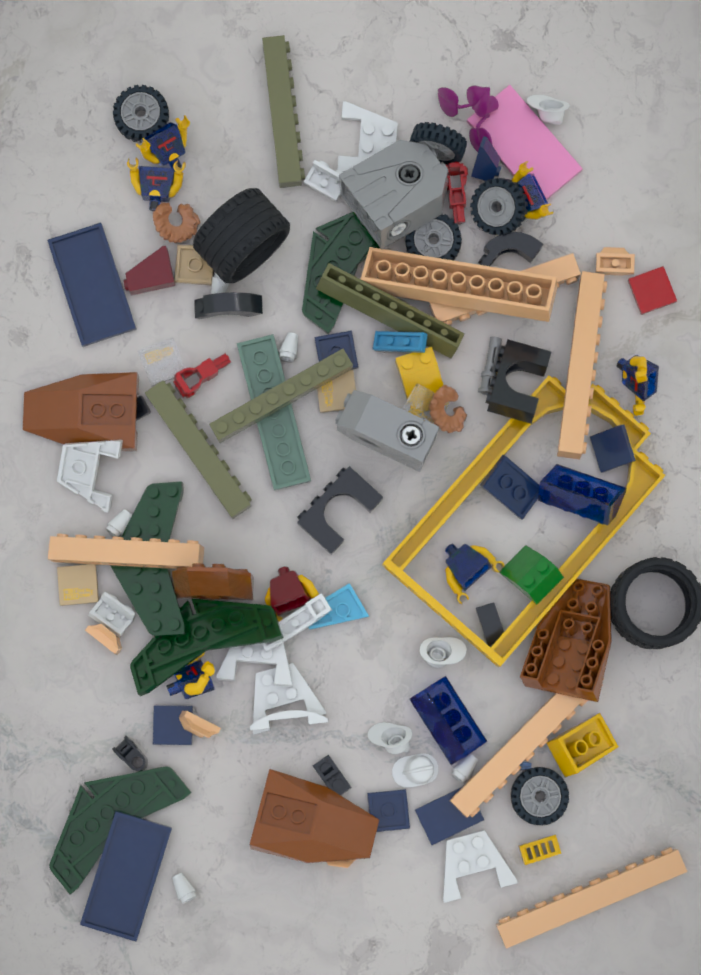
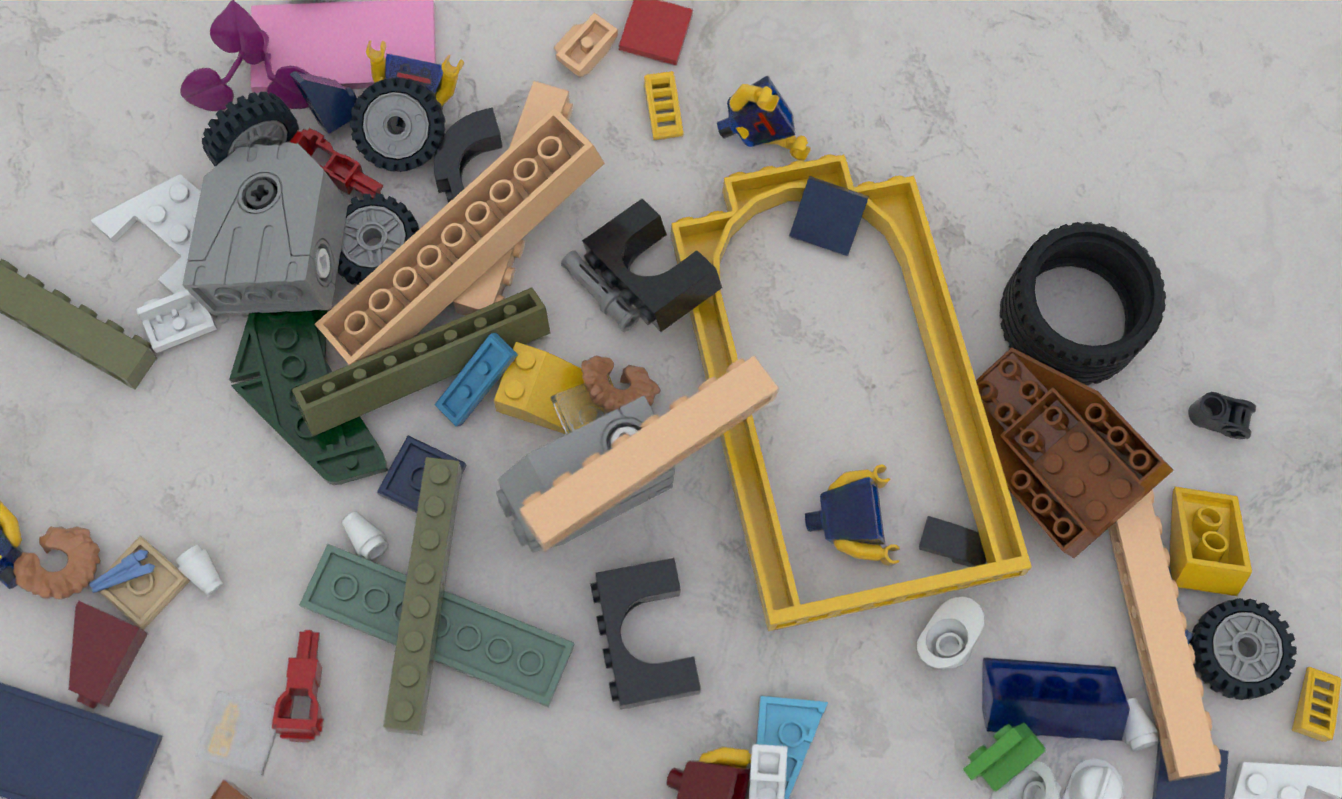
camera: 60 degrees left, 10 degrees down
olive brick [145,380,252,519] -> none
black tyre [193,188,290,283] -> none
black arch [194,292,263,319] -> none
tan tile [317,370,356,413] -> none
dark blue tile [480,455,545,520] -> none
green slope [499,545,564,605] -> none
clear blue slope [538,464,627,525] -> none
light nougat brick [557,271,607,460] -> none
none -> medium blue piece [89,550,155,593]
none -> light nougat brick [519,356,779,552]
none -> yellow slope [643,71,684,140]
none -> bright green bracket [963,723,1046,791]
none -> black piece [1188,392,1256,439]

